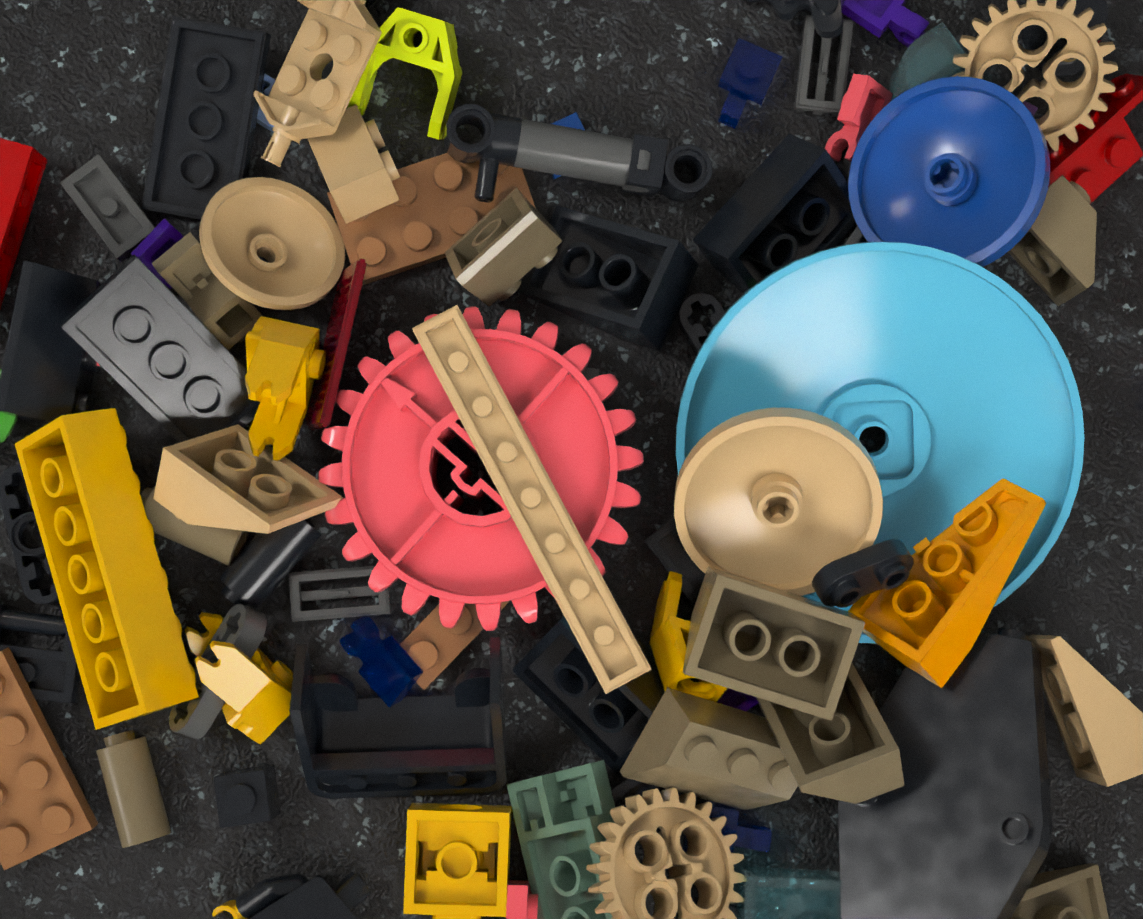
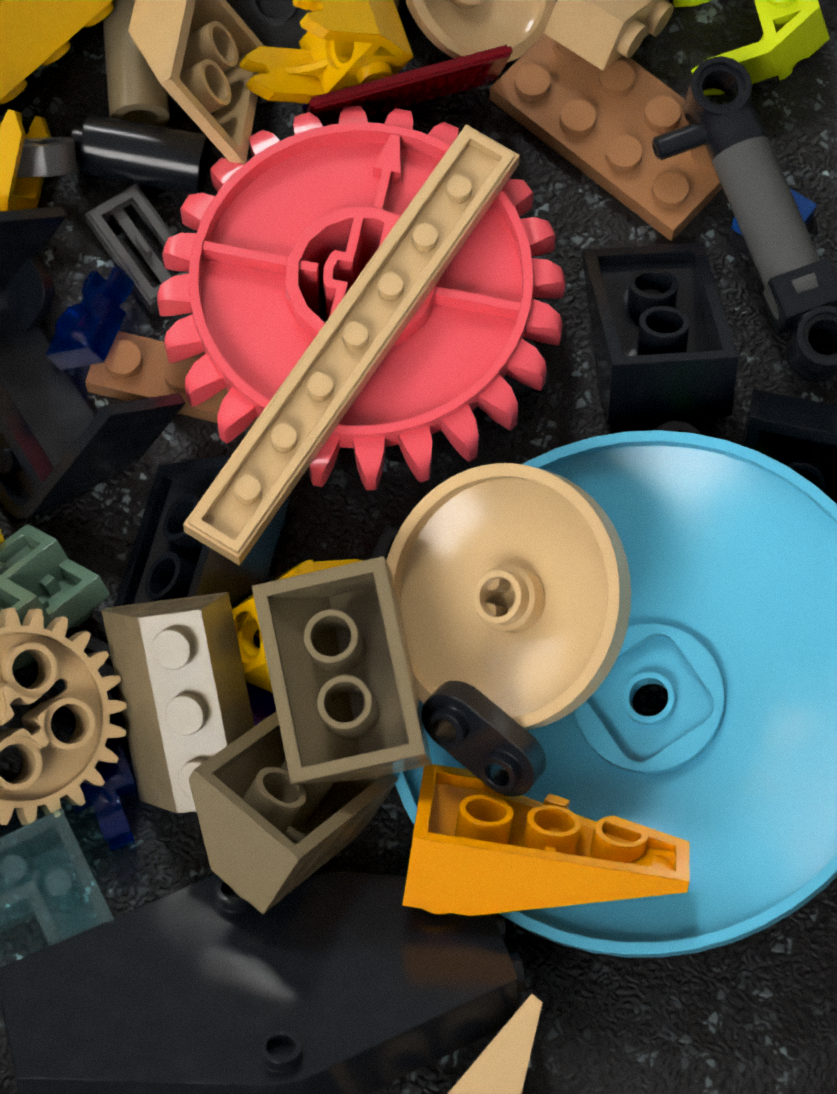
camera: 60 degrees right, 15 degrees down
dark tan slope [445,187,562,307] -> none

